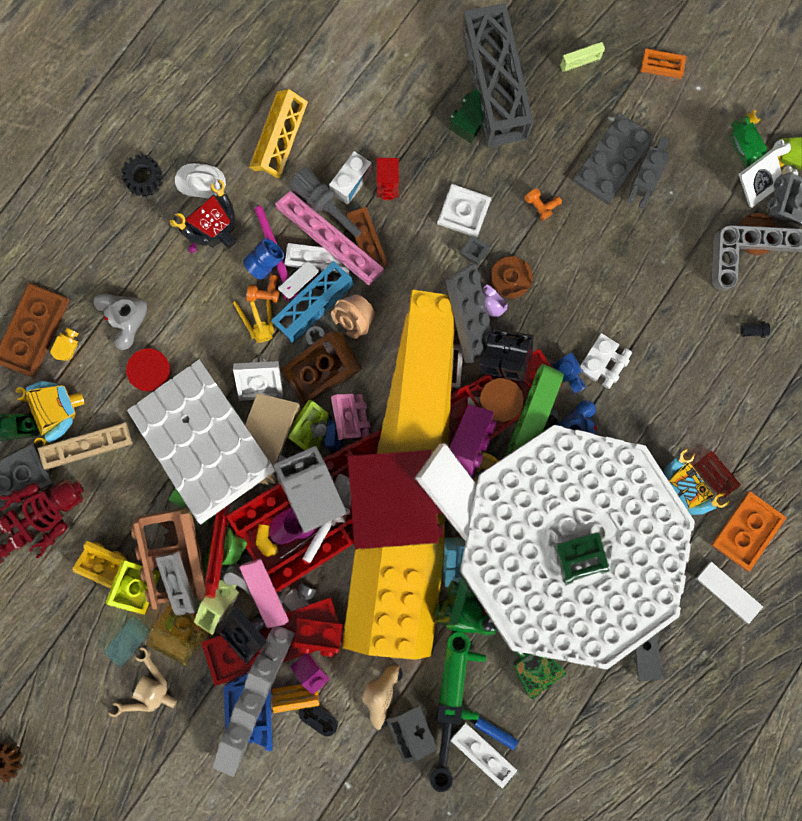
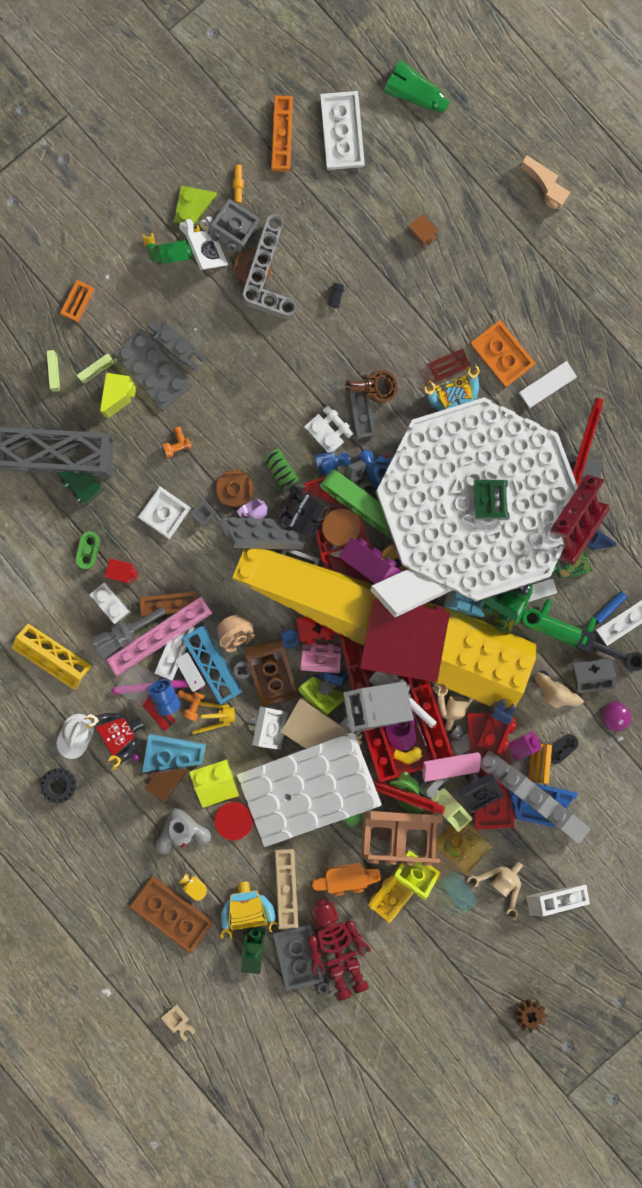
camera: 70 degrees left, 5 degrees up
light grey plate [156,551,200,615] -> none
none -> bright green plate [76,531,100,570]
none -> yellowish green tile [77,354,114,384]
none -> neon yellow slope [100,373,136,418]
none -> clear piece [115,664,160,706]
none -> red sticker [141,696,175,731]
none -> medium azure wing [142,734,206,773]
none -> reddish brown slope [144,767,190,802]
none -> neon yellow slope [189,759,239,808]
none -> bright green brick [263,448,300,493]
none -> blue tile [281,629,299,649]
none -> red brick [294,616,338,645]
none -> orange hinge [312,863,381,896]
none -> reddish brown pin [345,370,398,403]
none -> dark grey plate [345,460,366,483]
none -> dark grey plate [348,379,376,439]
none -> tan piece [433,684,474,731]
none -> dark blue tile [491,698,515,725]
none -> white slope [526,885,590,916]
none -> white sticker [528,579,557,602]
none -> dark red fence [550,474,610,565]
none -> red piece [573,397,604,486]
none -> dark blue tile [587,530,617,550]
none -> magenta hair [600,701,632,732]

